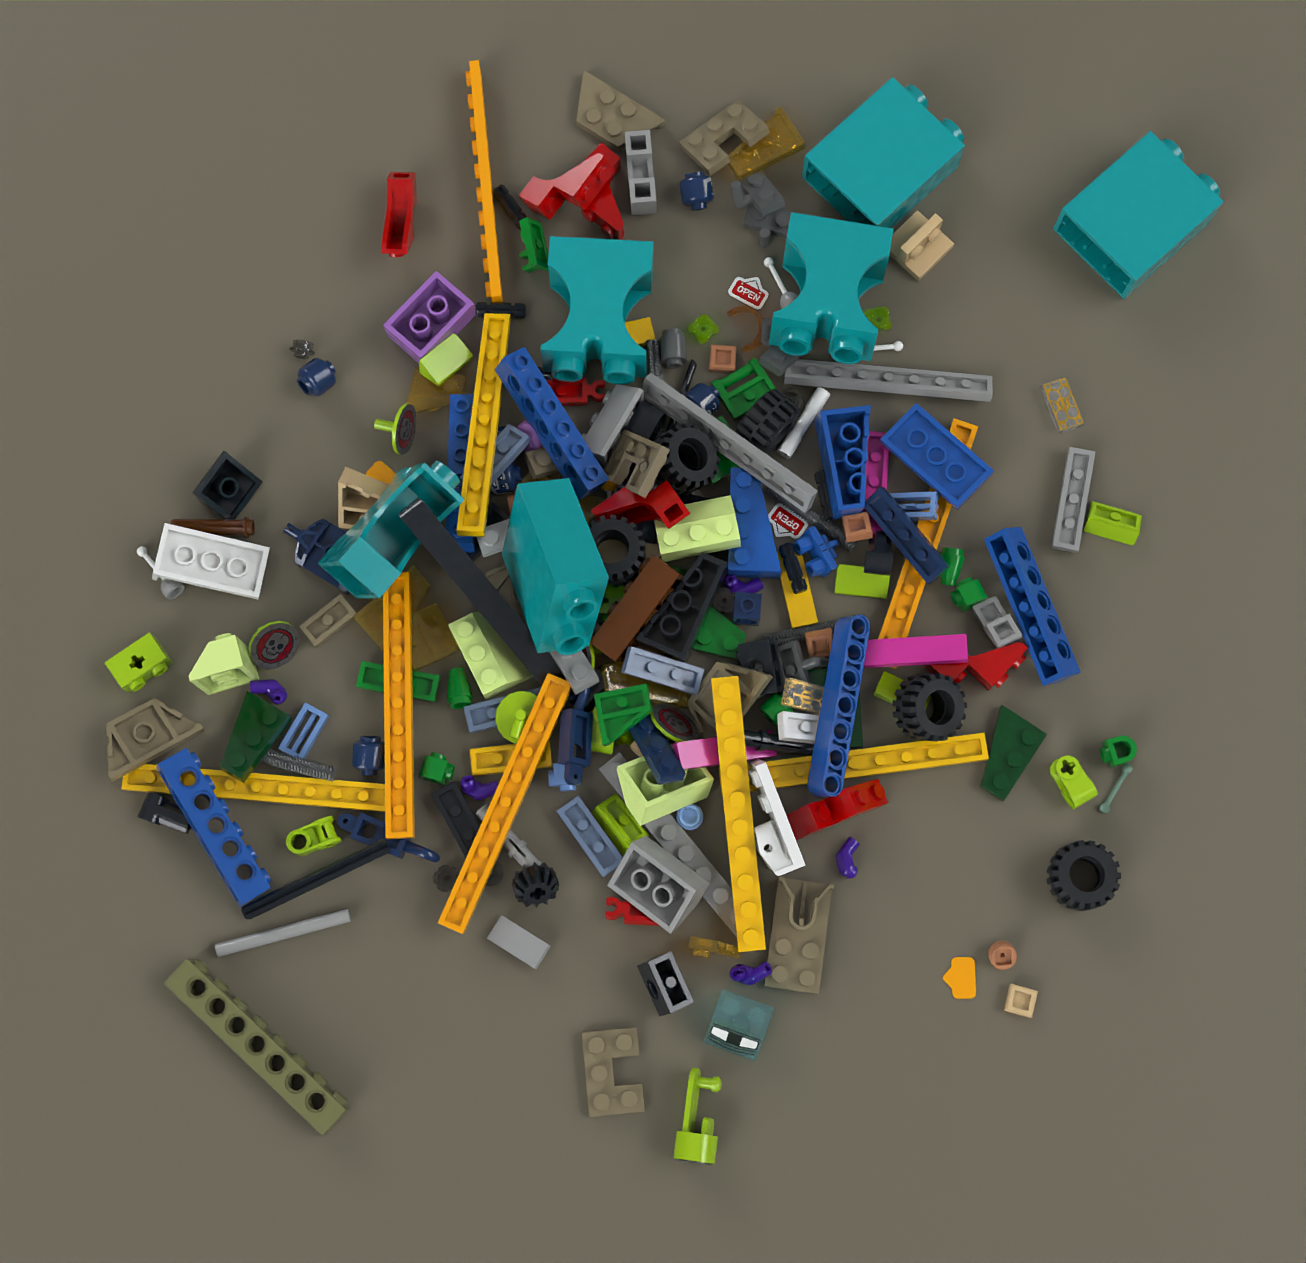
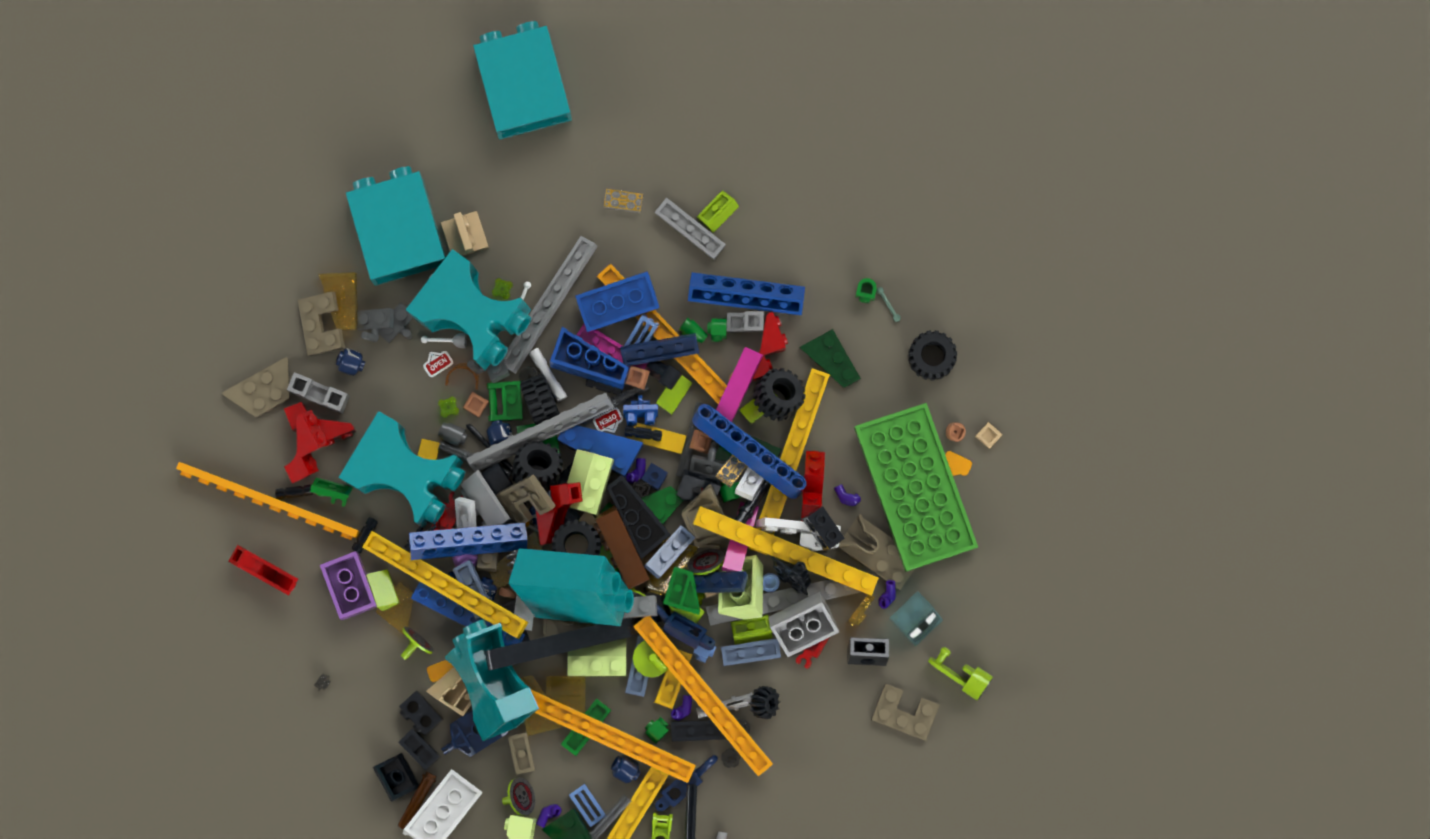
camera: 65 degrees left, 5 degrees up
dark blue head [297,358,336,396] -> none
green cone [447,668,473,709] -> none
light grey slope [487,915,551,969] -> none
lime piece [1050,755,1098,809] -> none
none -> black brick [398,729,441,770]
none -> black brick [399,691,444,735]
none -> white plate [455,497,477,528]
none -> black hinge [771,556,811,595]
none -> black brick [802,506,845,551]
none -> bright green plate [854,403,978,572]

